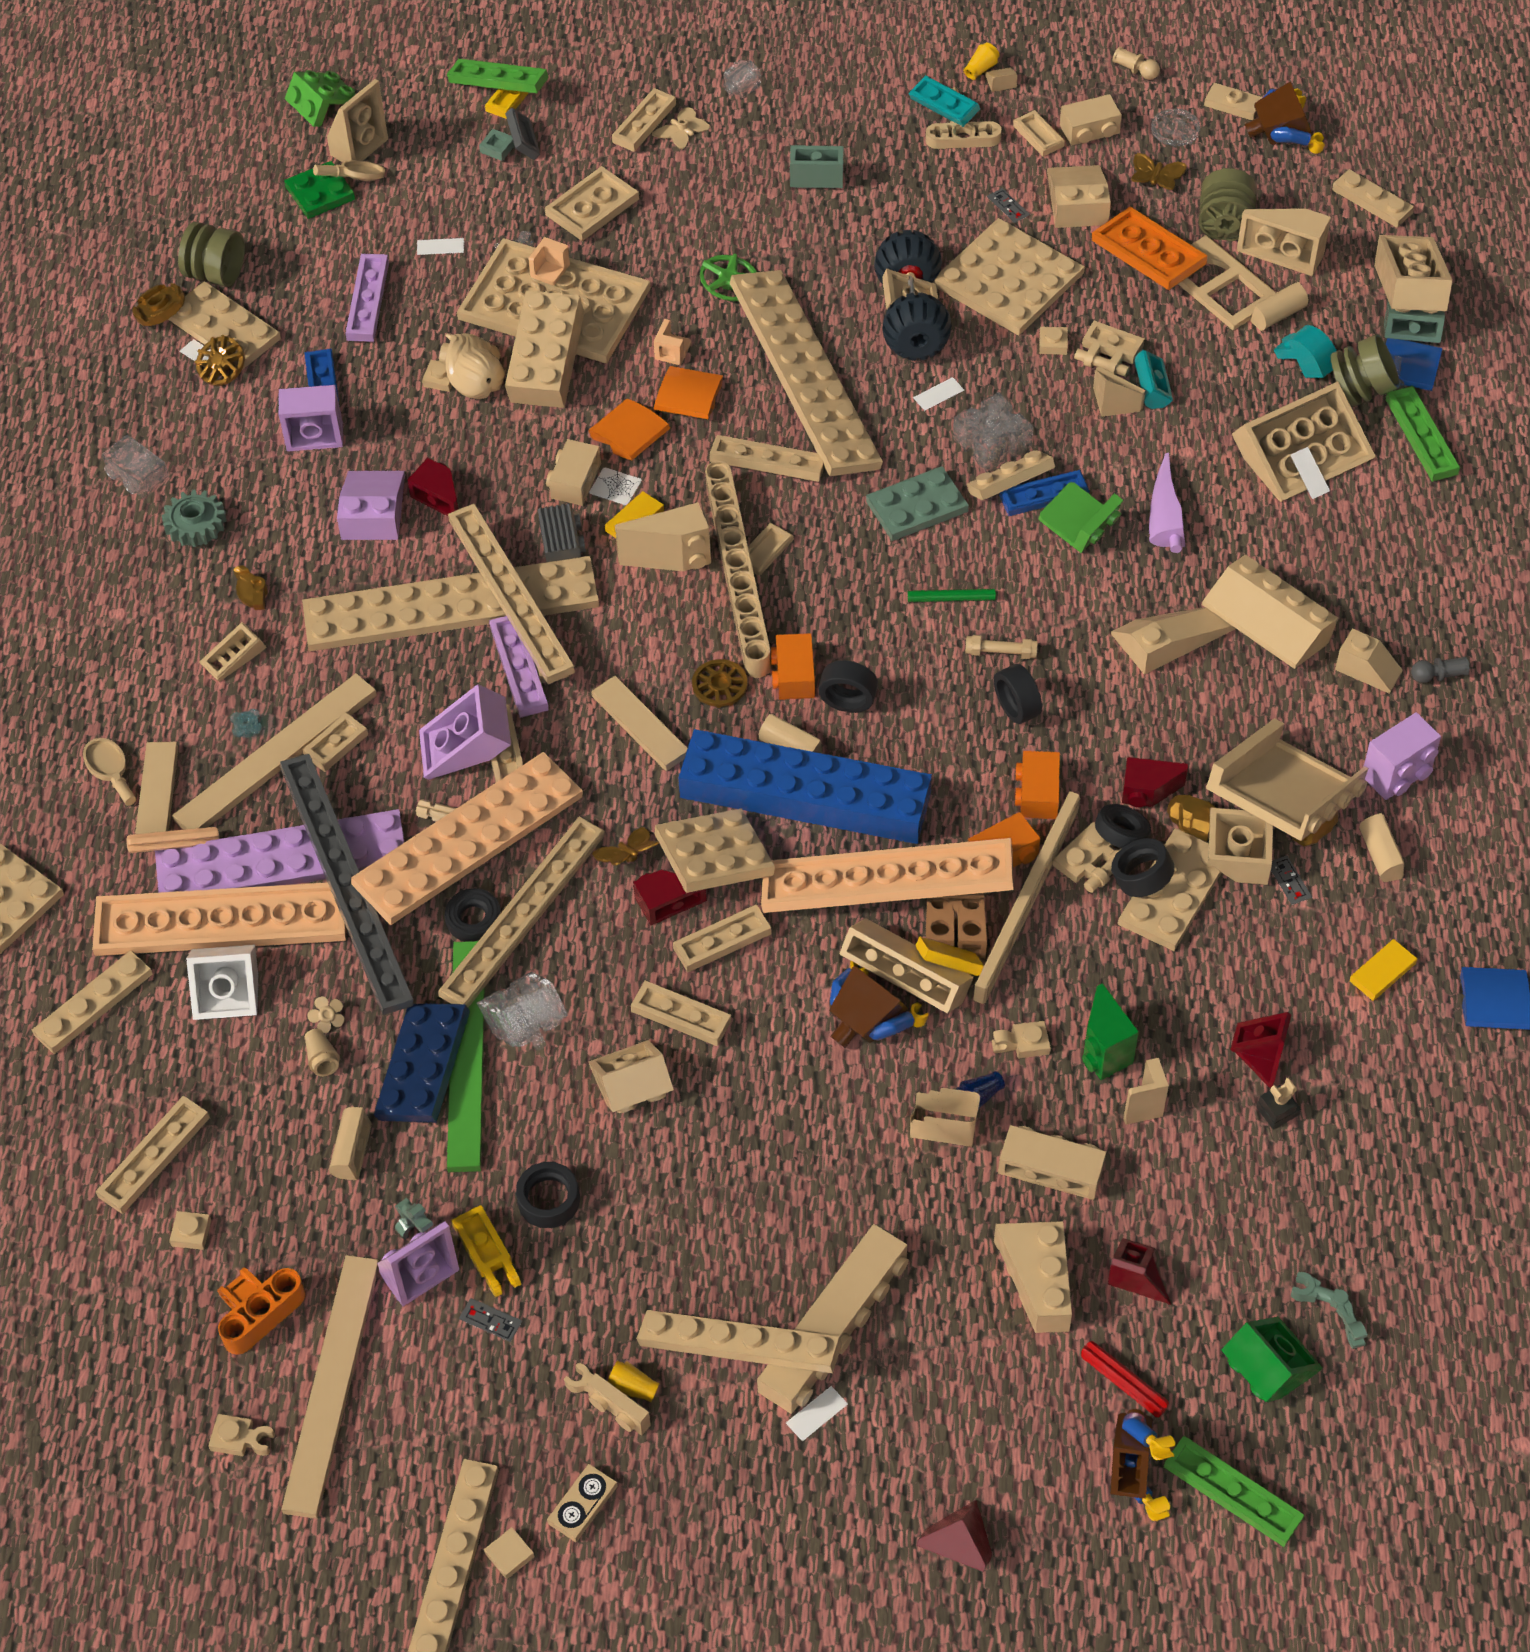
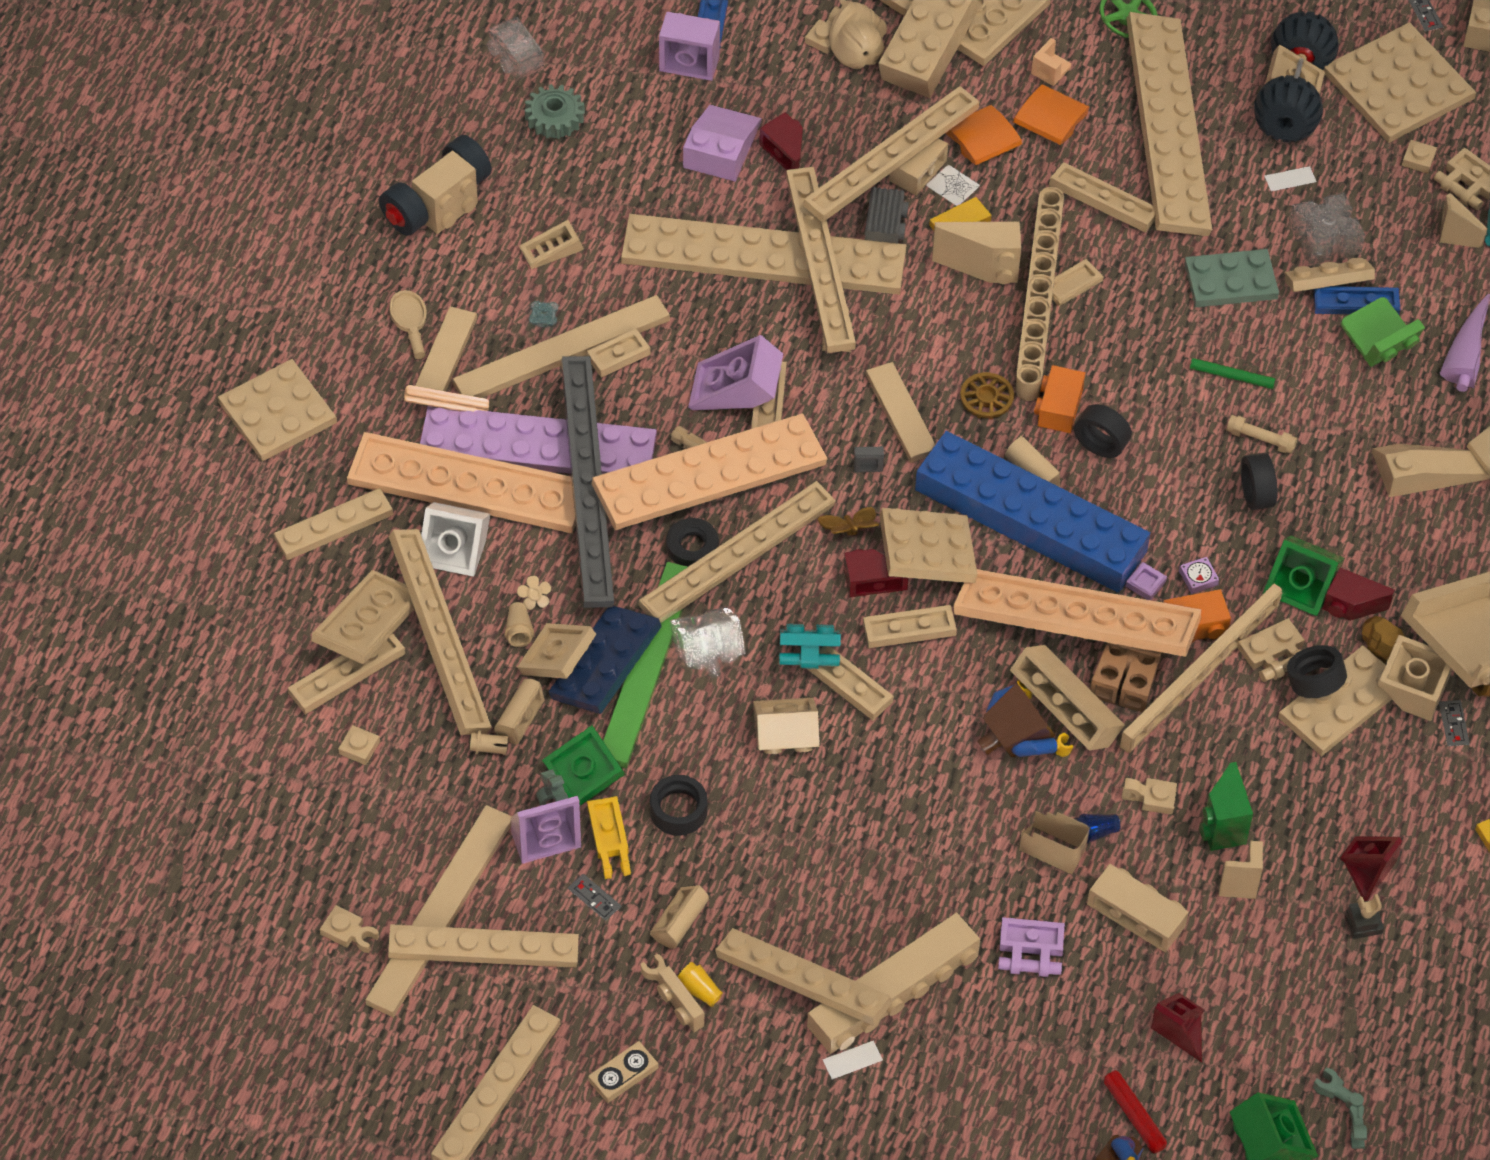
camera: 15 degrees right, 0 degrees up
orange piece [217,1267,305,1355] -> none
pearl gold piece [233,565,268,610] -> none
tan tile [484,1527,535,1580] -> none
lavender plate [489,616,549,718] -> none
yellow tile [915,936,984,976] -> none
tan wedge [994,1221,1072,1333] -> none
orange brick [1015,751,1060,819] -> none
black tyre [1095,804,1151,848] -> none
none -> tan tile [311,570,415,664]
none -> brick [379,135,492,236]
none -> tan plate [388,924,579,967]
none -> tan plate [389,529,491,735]
none -> tan pin [470,730,508,755]
none -> tan plate [517,623,596,679]
none -> green plate [542,725,626,806]
none -> tan brick [650,885,709,949]
none -> teal plate [779,623,841,669]
none -> tan plate [803,86,980,222]
none -> dark grey tile [853,446,884,472]
none -> lavender plate [998,917,1065,977]
none -> lavender tile [1125,562,1167,600]
none -> tile [1179,557,1219,594]
none -> green slope [1263,535,1345,616]

